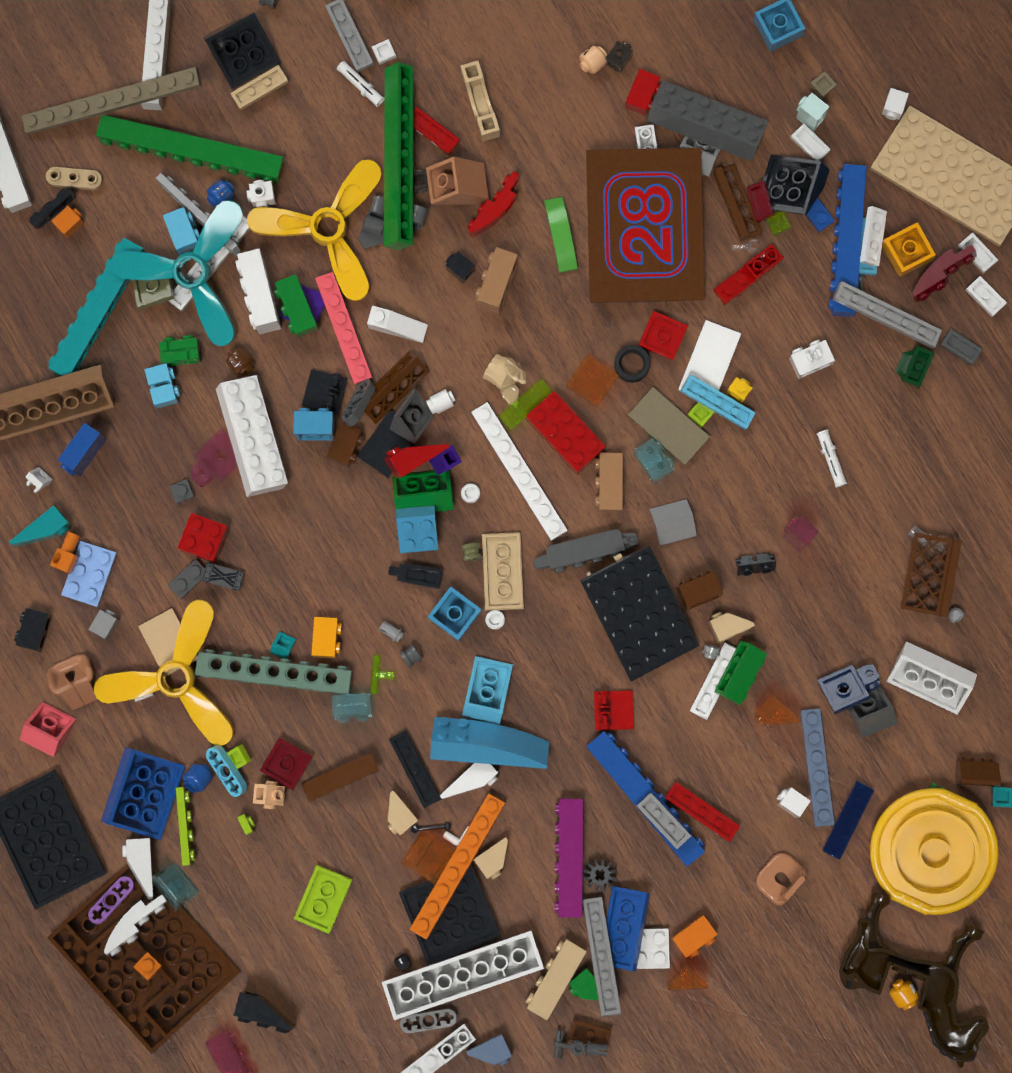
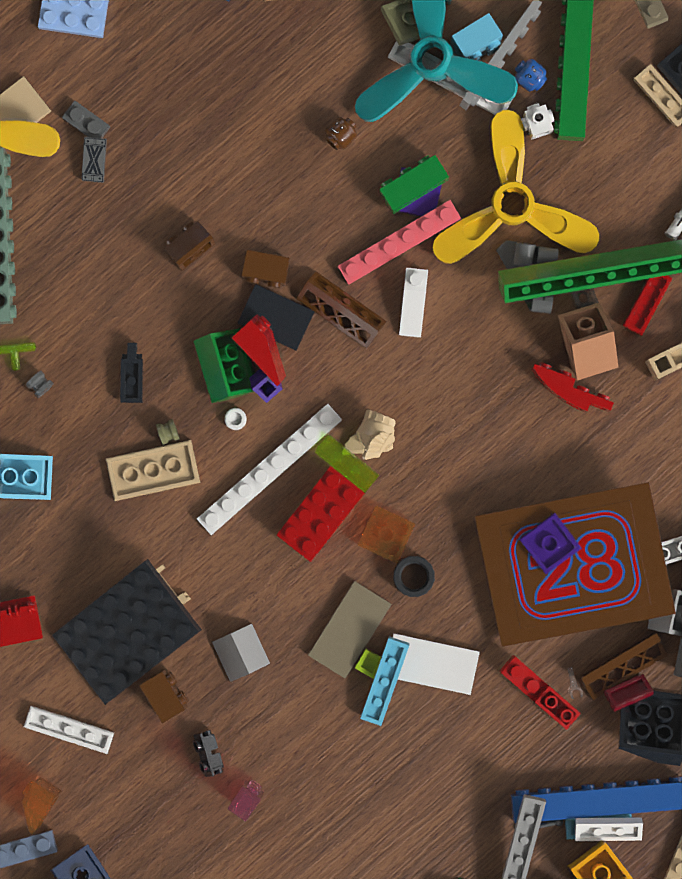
camera: 75 degrees right, 5 degrees up
light grey brick [88,609,120,640] -> none
medium azure piece [144,363,180,409] -> none
green brick [159,335,201,366] -> none
dark grey plate [169,479,195,504] -> none
red brick [177,513,230,564] -> none
clear pink plate [191,429,238,487] -> none
white brick [216,375,288,497] -> none
white brick [235,249,281,335] -> none
teal slope [270,631,297,659] -> none
dark azure brick [293,408,336,441] -> none
black hinge [302,369,348,414] -> none
light orange brick [312,617,342,658] -> none
dark grey beam [341,379,376,427] -> none
light grey pin [379,621,404,643] -> none
dark grey slope [390,389,434,443] -> none
dark azure brick [396,505,438,553] -> none
white brick [426,389,456,414] -> none
dark azure brick [427,586,482,642] -> none
black brick [446,251,476,284] -> none
medium nougat brick [475,247,518,316] -> none
white tile [485,610,505,630] -> none
dark grey hinge [533,529,638,573] -> none
bright green slope [544,197,578,273] -> none
medium nougat brick [595,453,623,513] -> none
clear light blue brick [633,438,675,485] -> none
red plate [638,311,688,361] -> none
light grey plate [701,645,720,659] -> none
tan slope [709,612,755,644] -> none
green brick [714,641,767,705] -> none
yellow brick [726,377,753,404] -> none
clear neon green tile [765,212,791,236] -> none
white brick [789,340,835,379] -> none
blue plate [806,198,835,233] -> none
white pin [817,430,847,488] -> none
none -> reddish brown slope [164,221,215,271]
none -> dark purple tile [519,513,582,574]

